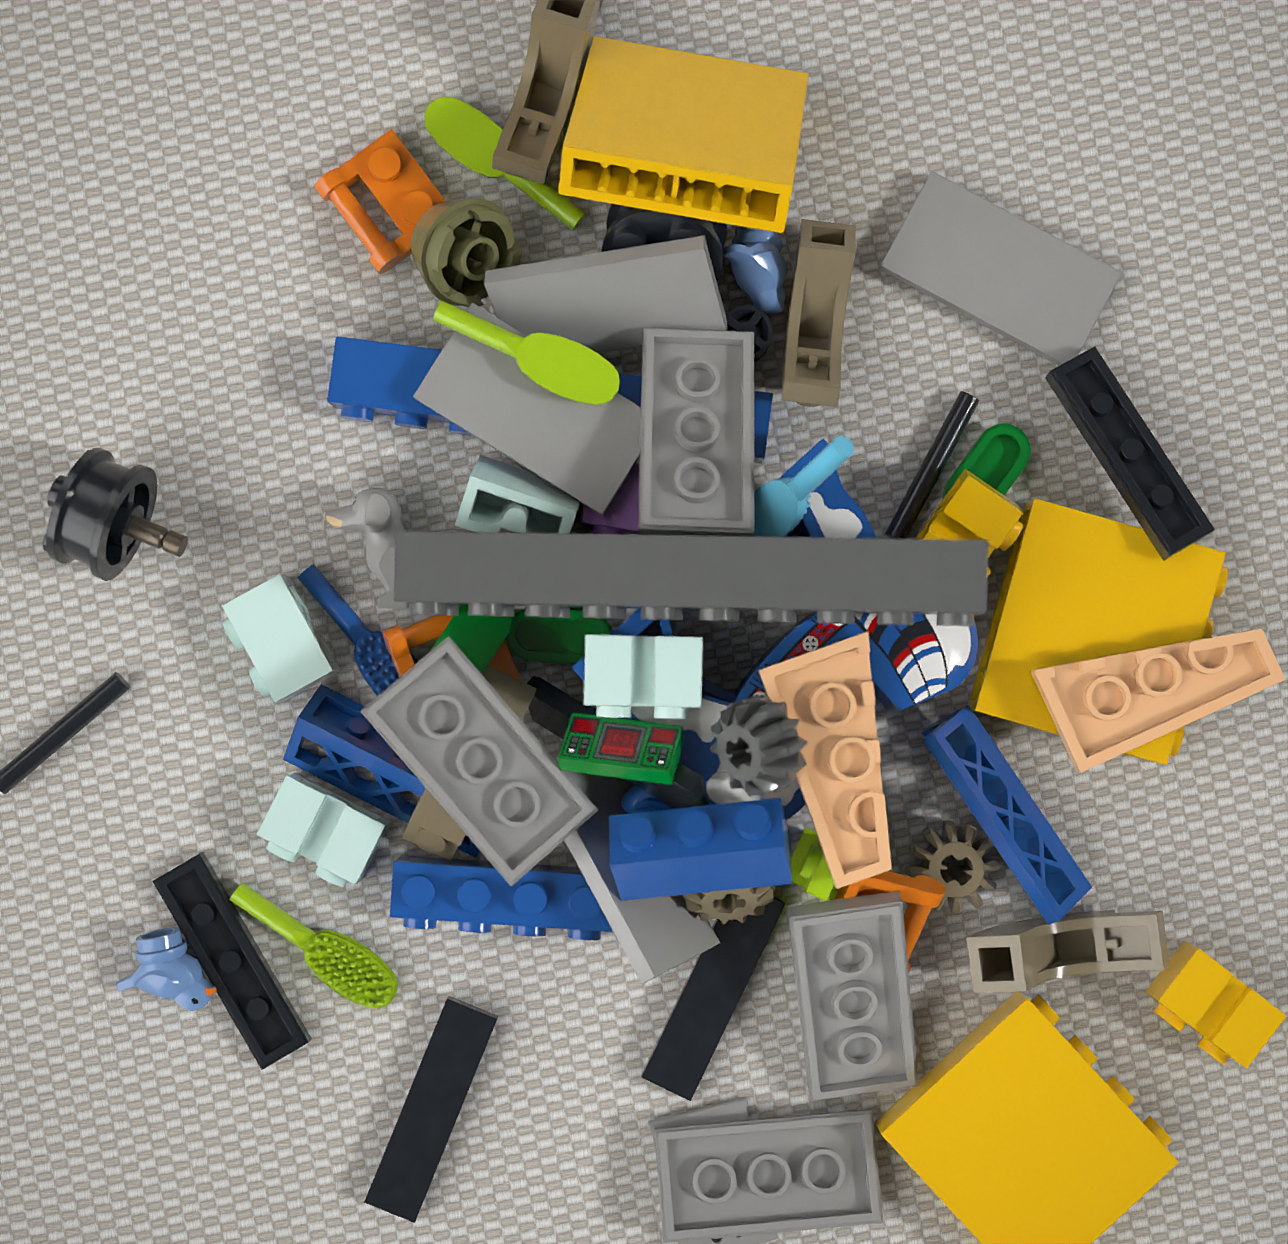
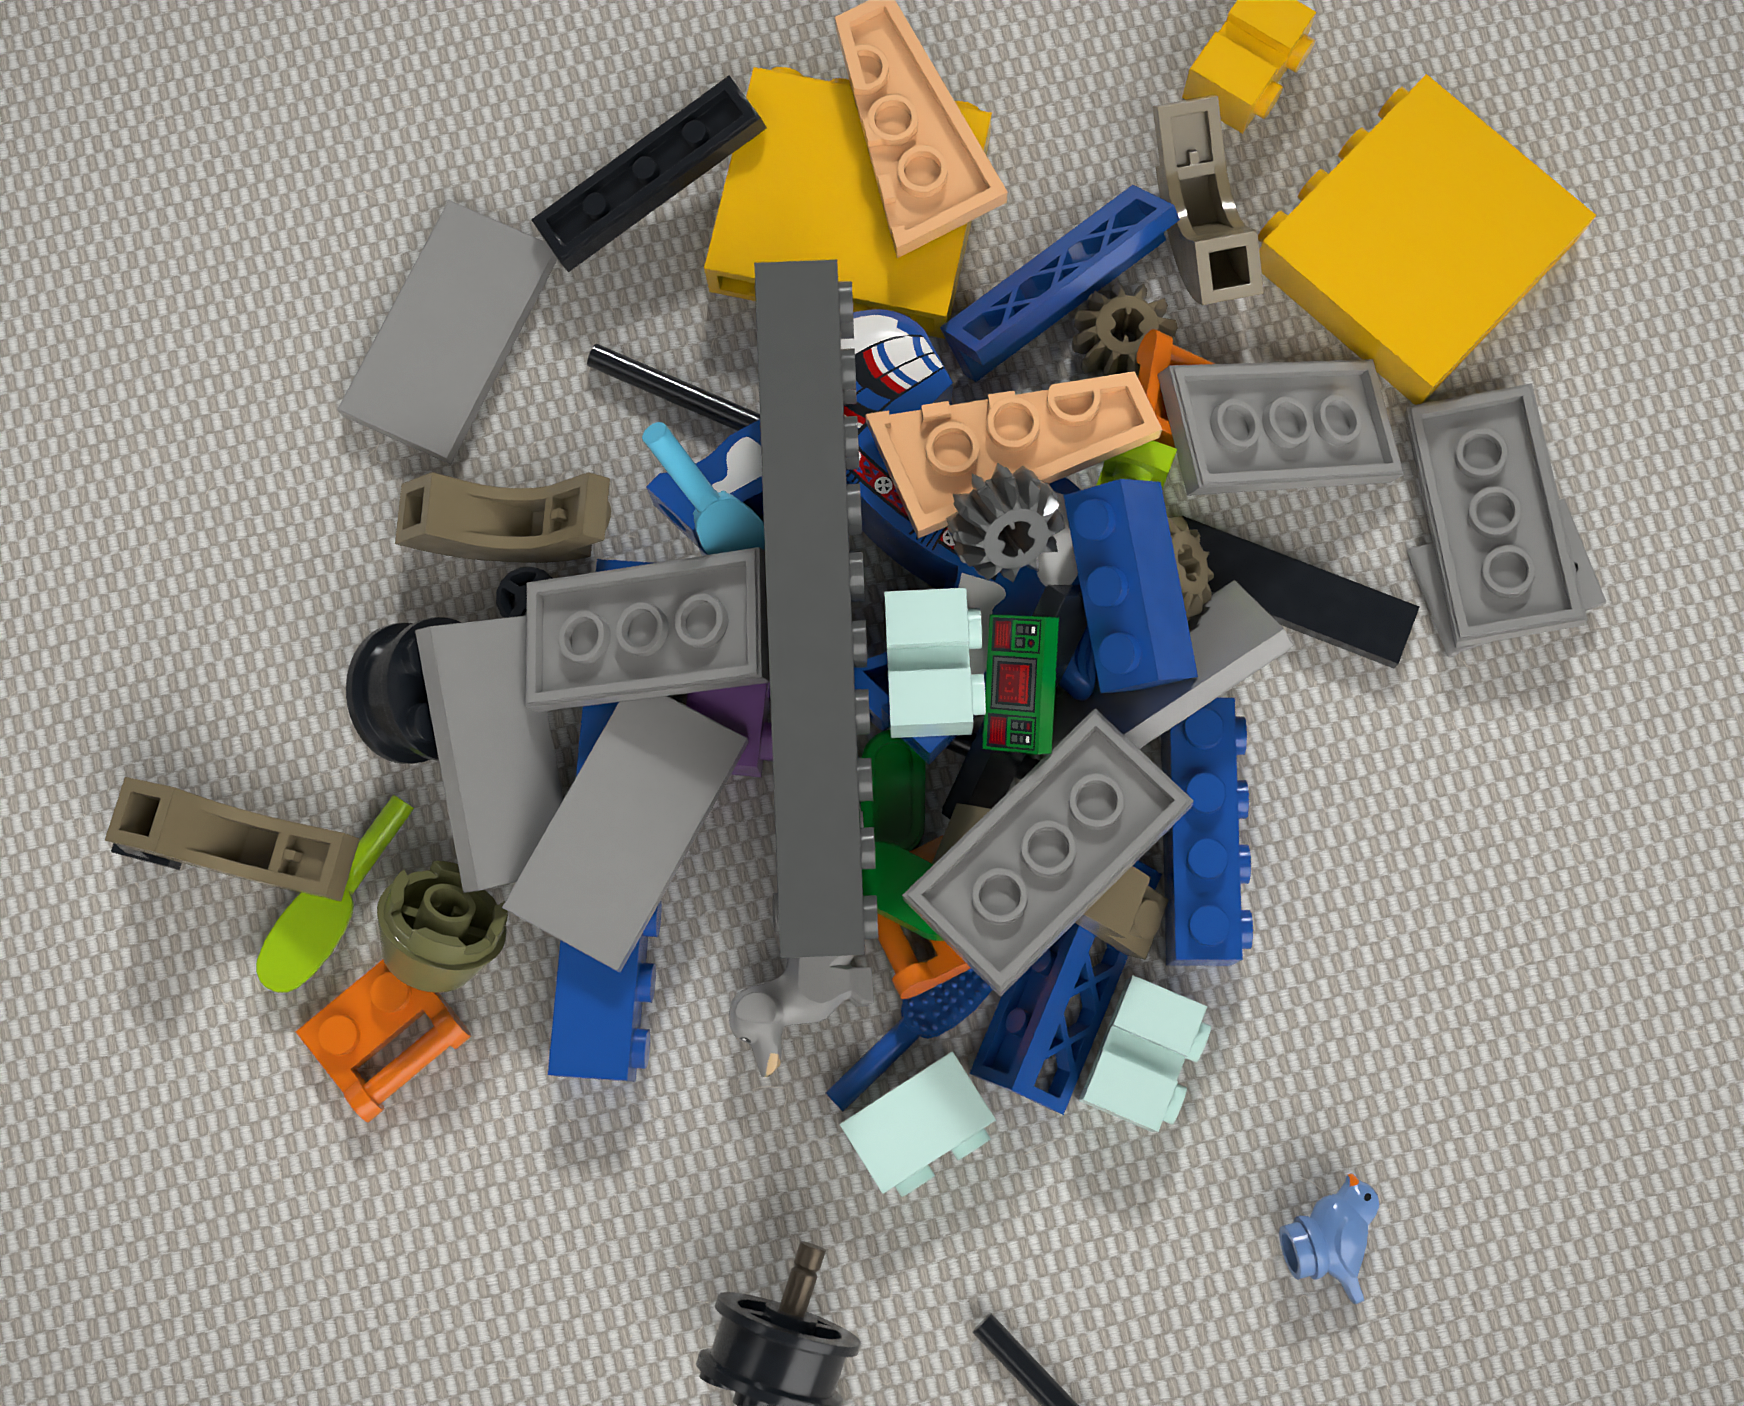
camera: 90 degrees left, 10 degrees down
black tile [152,852,312,1070] -> none
lime piece [230,882,398,1008] -> none
black tile [364,996,498,1223] -> none
lime piece [433,301,620,405] -> none
light aqua brick [455,455,580,534] -> none
yellow brick [558,36,809,233] -> none
medium blue animal [723,226,787,316] -> none
yellow brick [915,469,1024,578] -> none
green tile [942,424,1031,499] -> none

